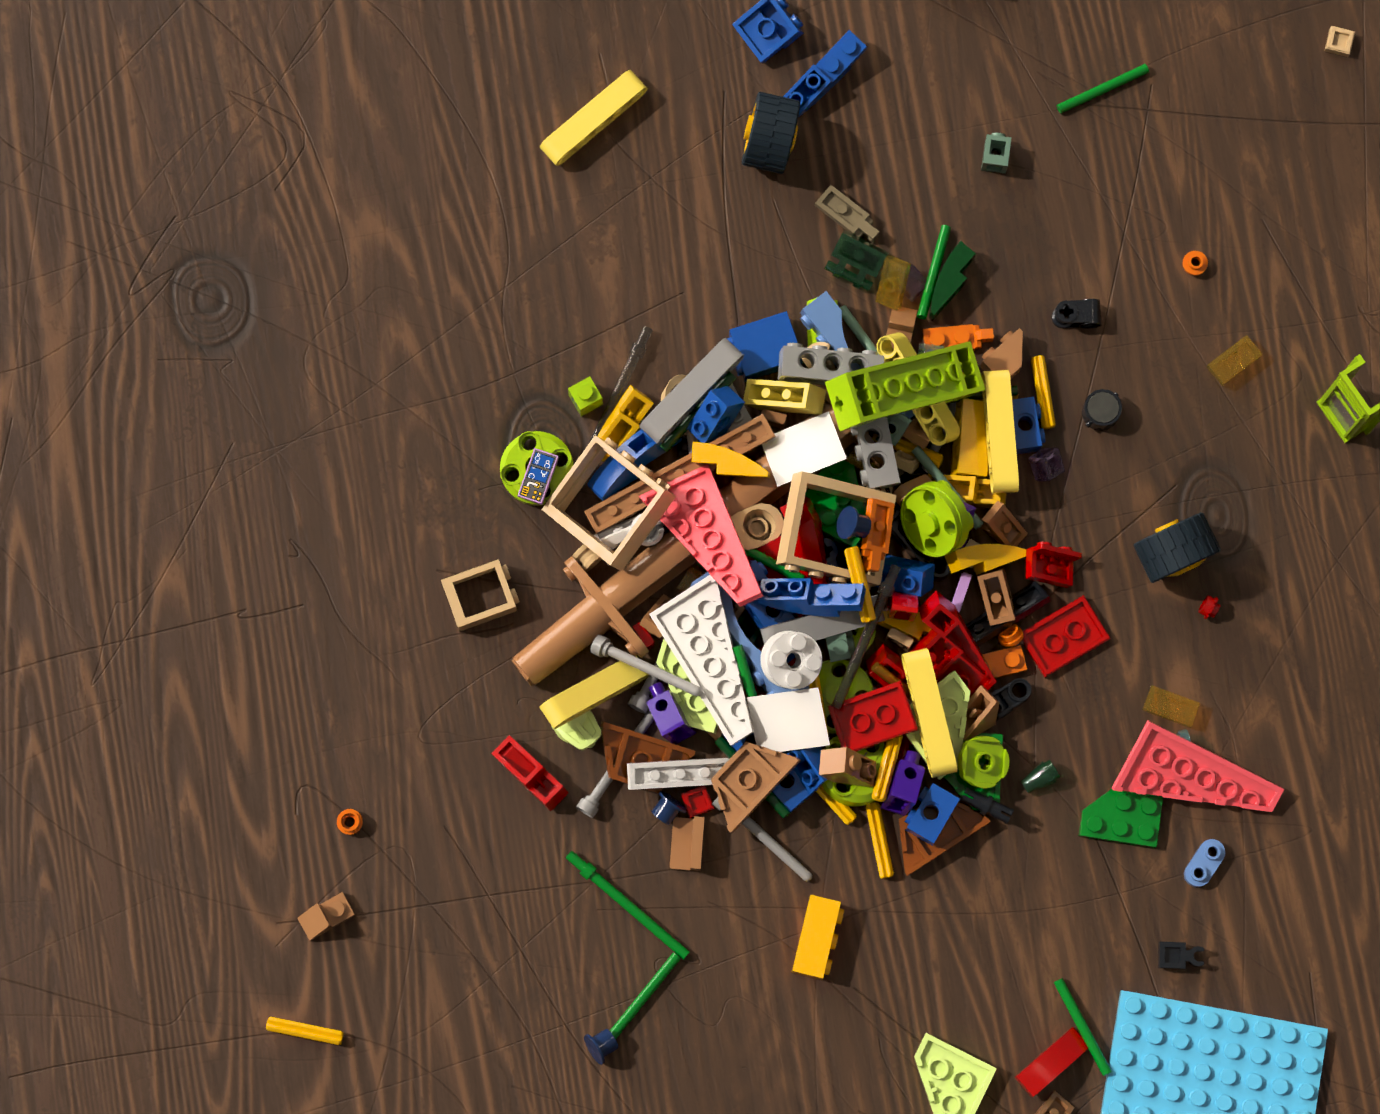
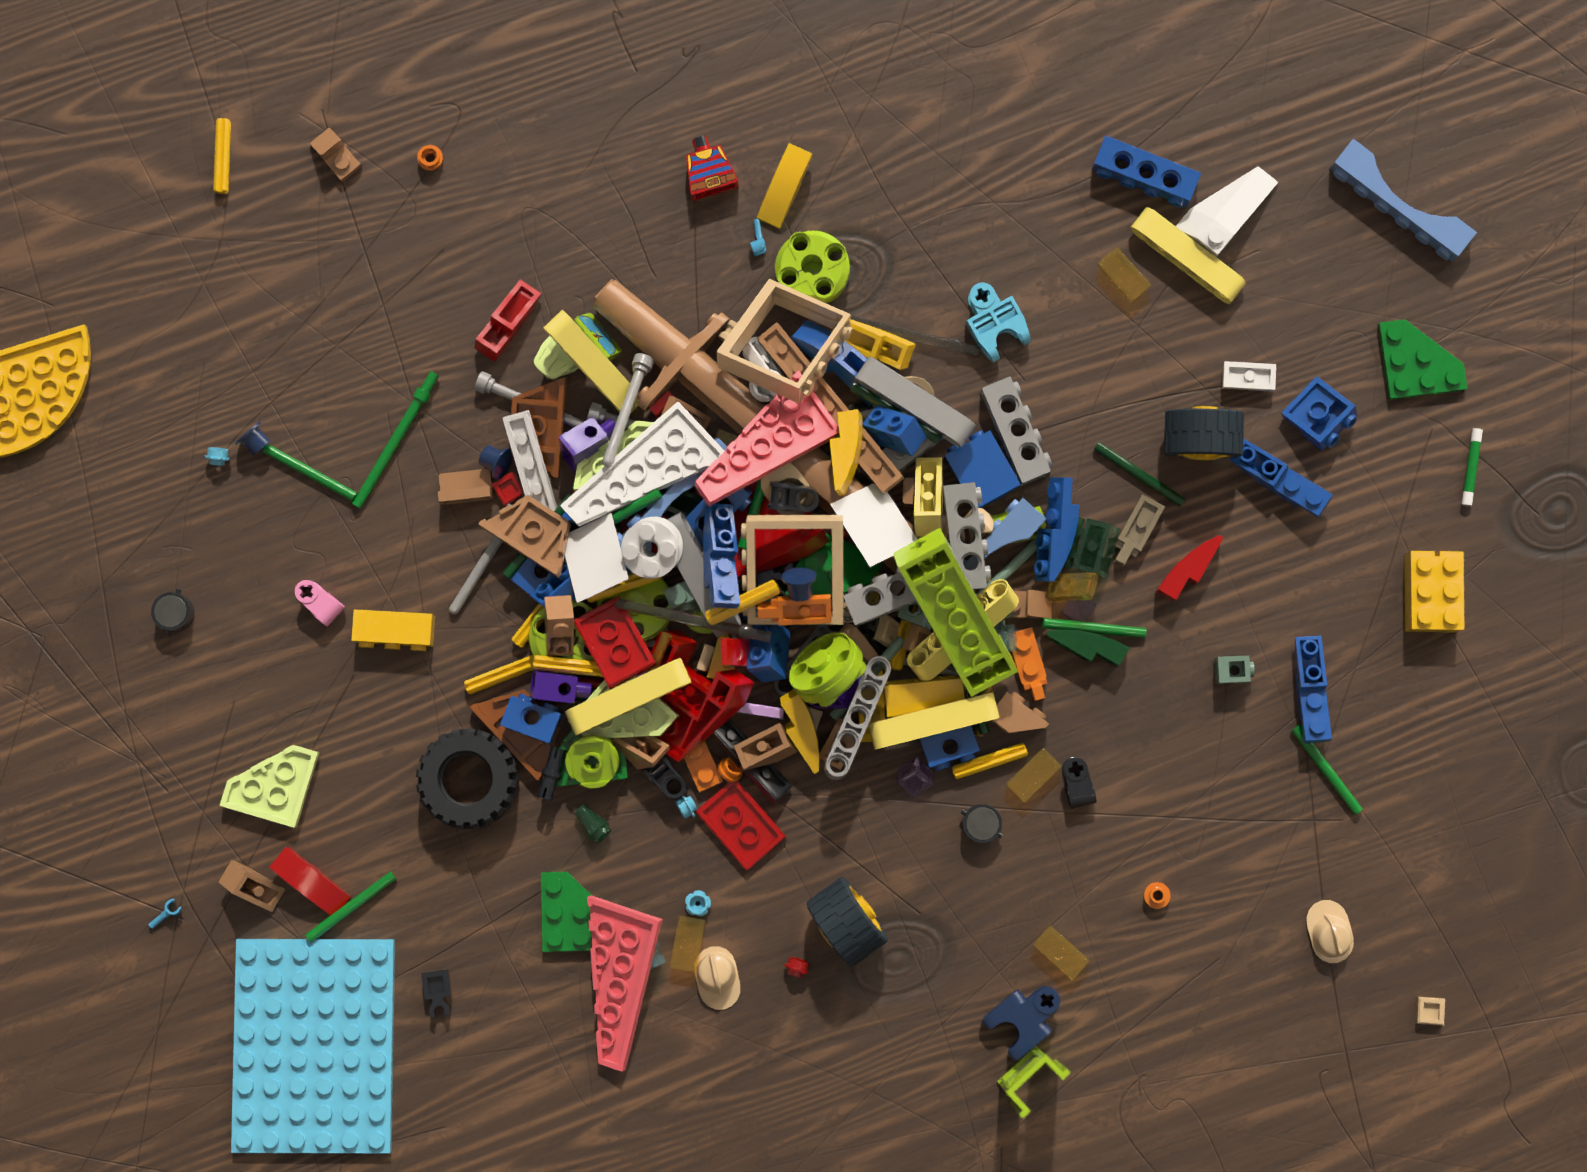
camera: 85 degrees right, 5 degrees up
tan window [441,559,519,632] -> none
tile [517,448,559,505] -> none
lime brick [568,376,603,417] -> none
red bracket [1026,542,1082,588] -> none
medium blue plate [1184,839,1225,887] -> none
none -> medium azure plate [204,447,230,466]
none -> bright pink piece [295,580,345,627]
none -> black tyre [416,728,520,829]
none -> slope [574,313,622,362]
none -> medium azure plate [675,795,698,819]
none -> medium azure plate [685,890,711,916]
none -> torso [686,136,739,201]
none -> tan piece [695,946,740,1010]
none -> dark azure hand [750,219,766,256]
none -> yellow slope [757,143,812,229]
none -> black piece [767,481,819,512]
none -> light grey beam [824,656,891,780]
none -> medium azure piece [965,282,1031,363]
none -> light grey brick [980,376,1053,487]
none -> dark blue piece [981,986,1060,1061]
none -> clear yellow plate [1006,747,1062,803]
none -> blue slope [1034,477,1080,582]
none -> blue brick [1092,135,1201,207]
none -> dark green bar [1094,442,1185,507]
none -> clear yellow plate [1097,247,1151,303]
none -> red slope [1155,535,1224,602]
none -> white wedge [1176,167,1278,258]
none -> white plate [1222,361,1276,392]
none -> blue slope [1294,636,1332,743]
none -> tan piece [1306,900,1354,963]

